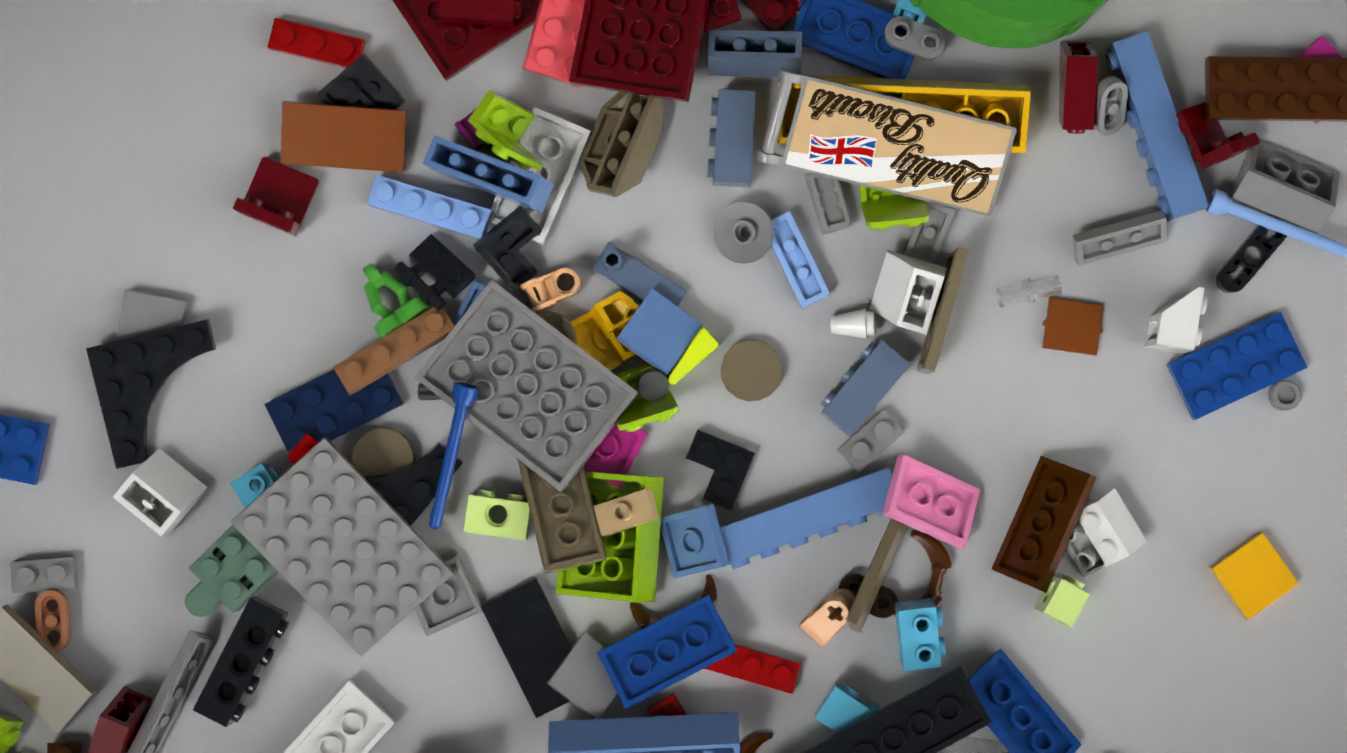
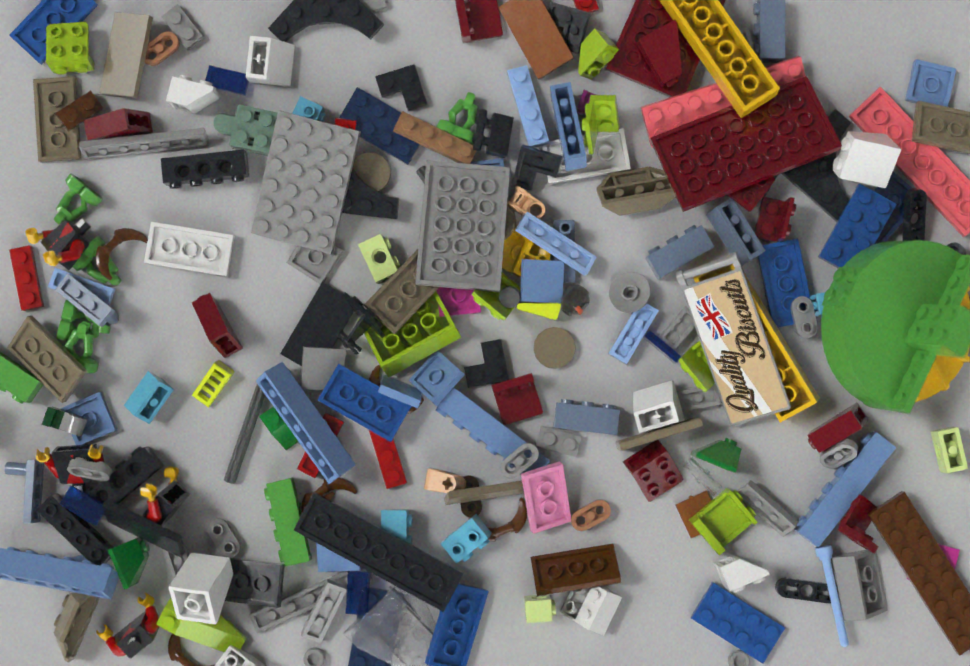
camera: 55 degrees right, 0 degrees up
blue piece [429,382,479,530] -> none
tan plate [594,488,659,536] -> none
white cone [830,308,876,339] -> none
none -> white slope [166,75,221,114]
none -> clear blue tile [205,65,249,96]
none -> black plate [337,292,385,355]
none -> black plate [375,64,427,111]
none -> medium blue tile [378,375,422,408]
none -> dark red bracket [491,373,543,425]
none -> light grey plate [501,443,539,478]
none -> light blue plate [515,211,597,276]
none -> clear smoke head [560,284,590,316]
none -> nougat plate [571,499,611,531]
none -> lime slope [578,28,619,80]
none -> dark red bracket [622,440,683,502]
none -> clear blue tile [643,331,681,364]
none -> lime panel [689,488,758,556]
none -> green slope [690,438,742,473]

